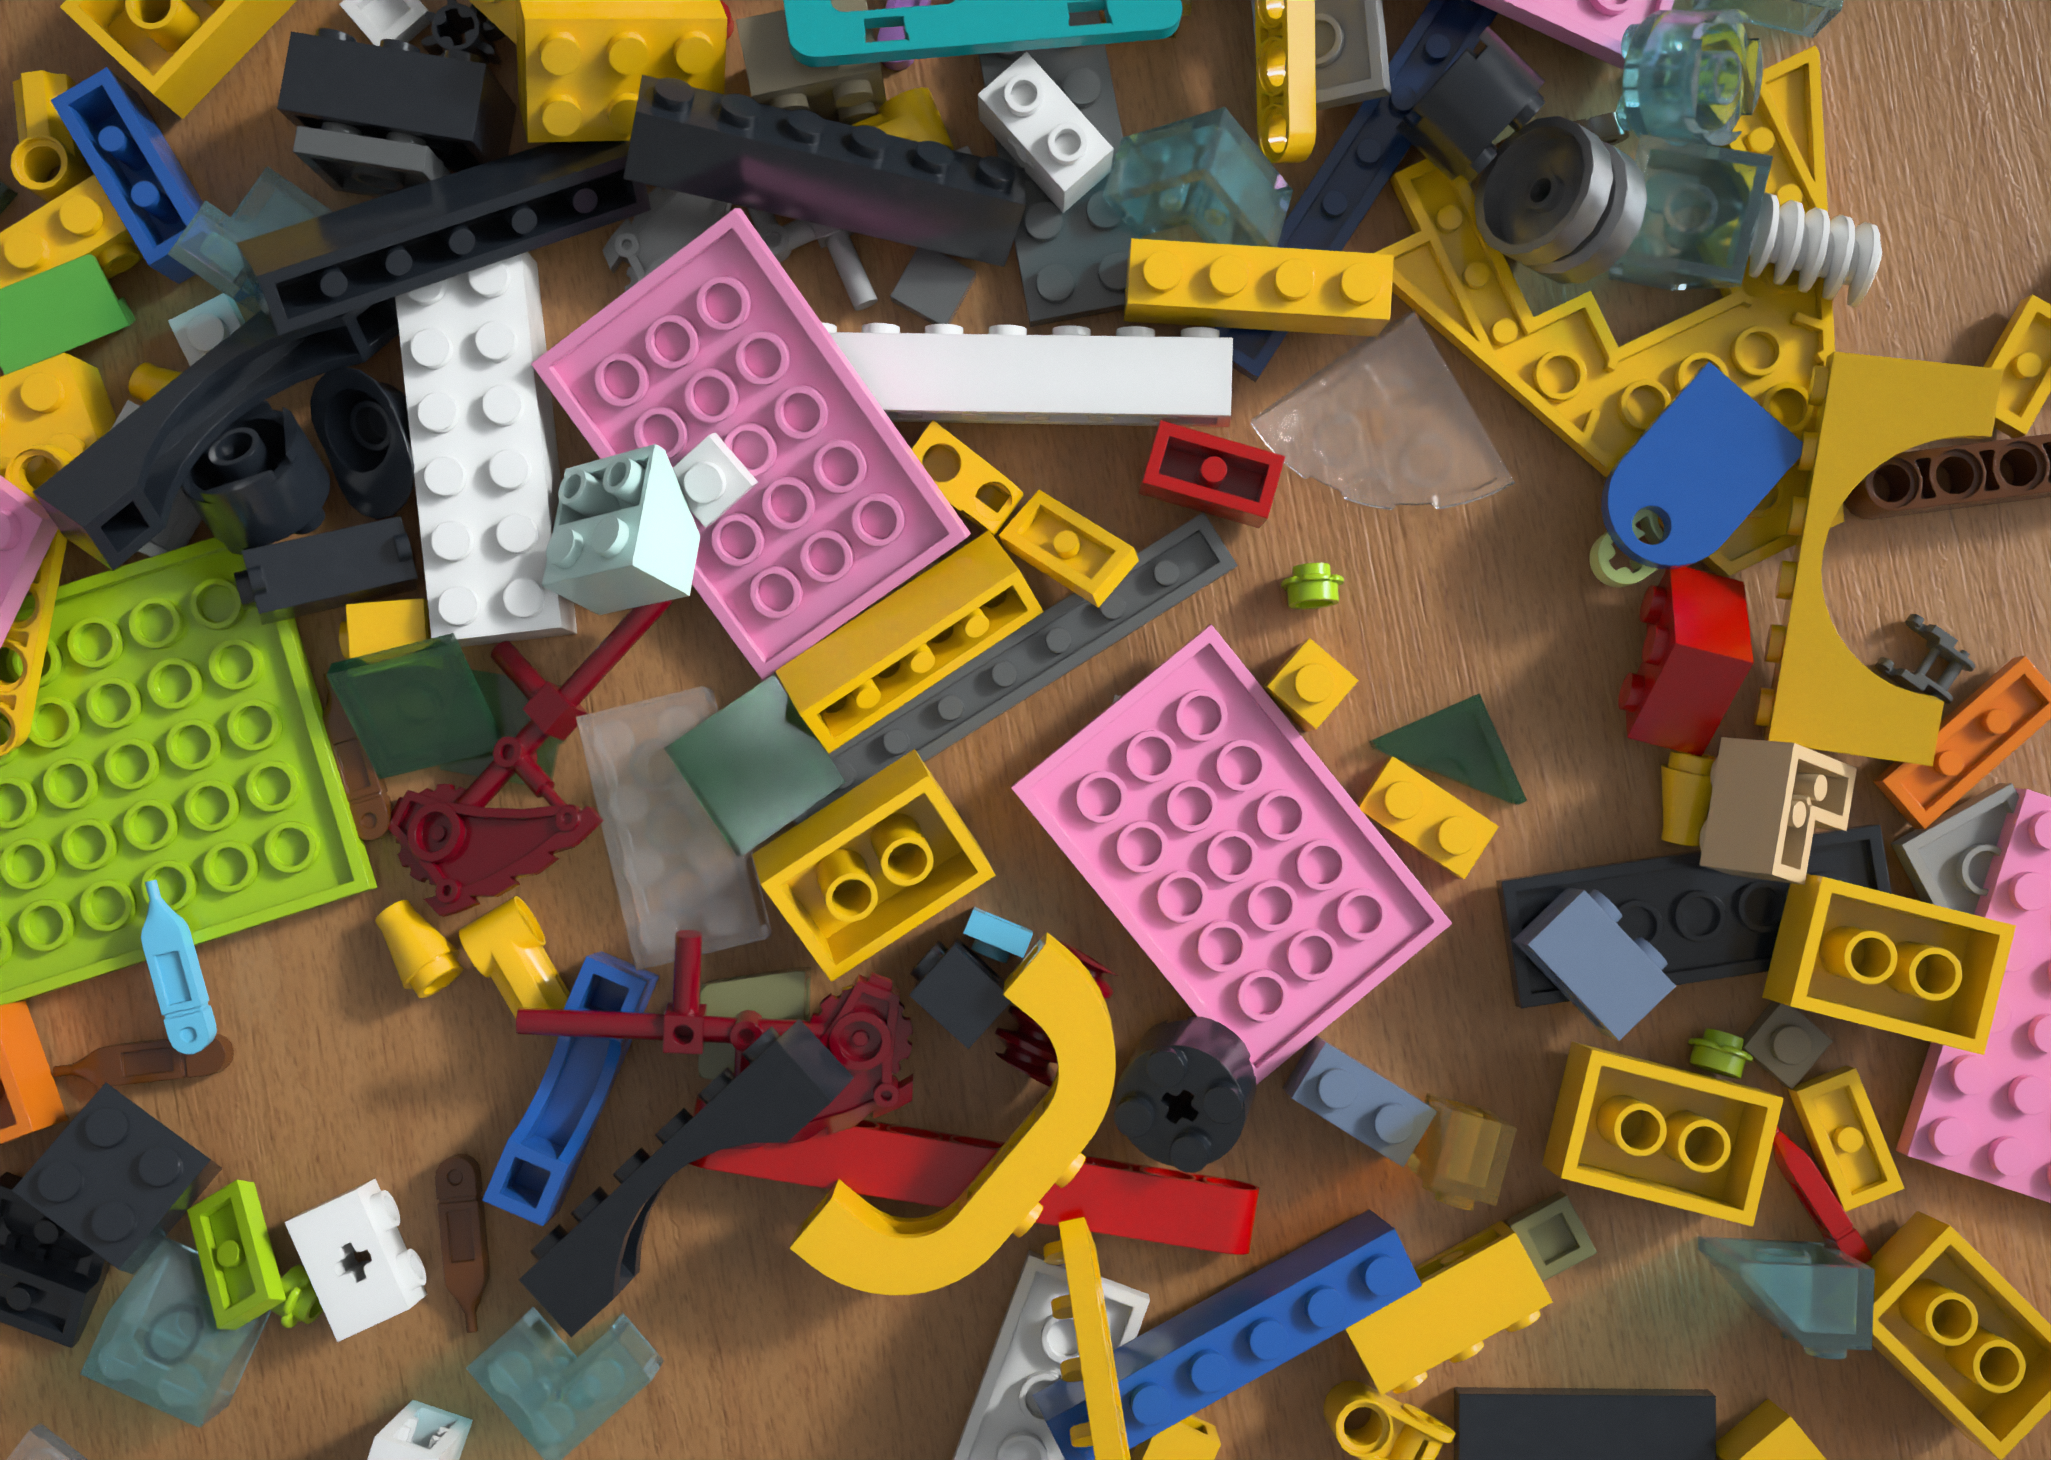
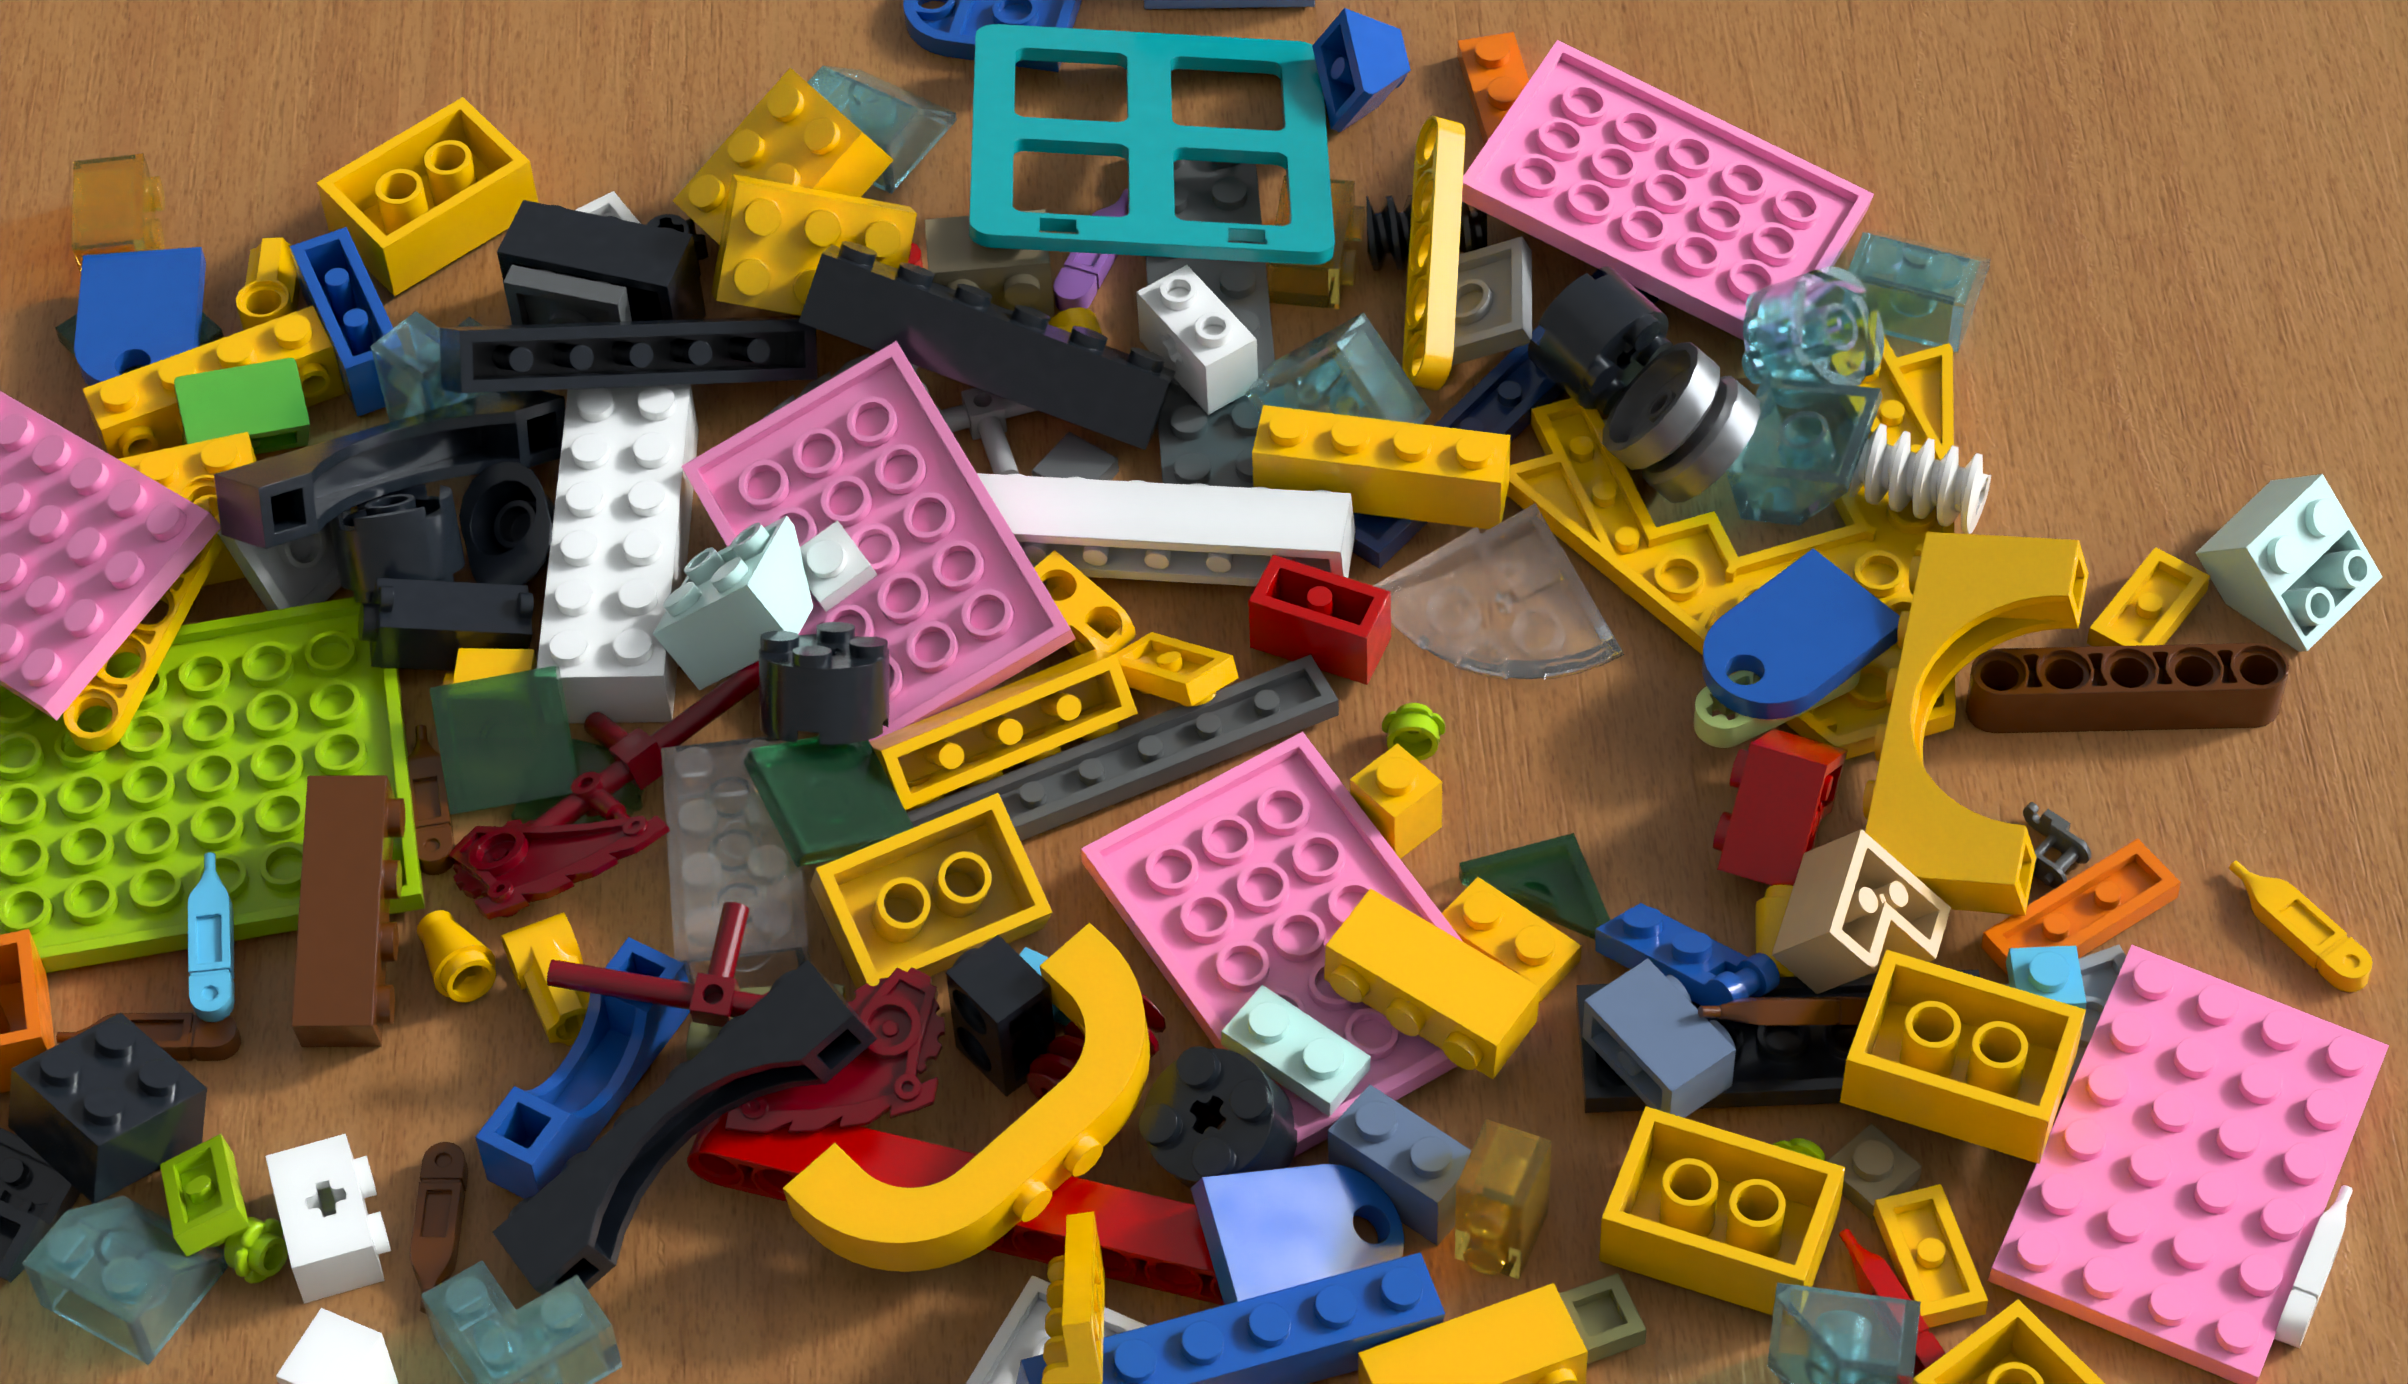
camera: 15 degrees right, 35 degrees down
none -> reddish brown brick [292,775,406,1047]
none -> black brick [759,622,889,745]
none -> tile [1191,1164,1404,1305]
none -> light aqua plate [1221,985,1371,1117]
none -> yellow brick [1324,888,1541,1079]
none -> blue plate [1595,903,1780,1006]
none -> reddish brown piece [1698,997,1868,1025]
none -> medium azure plate [2006,945,2086,1009]

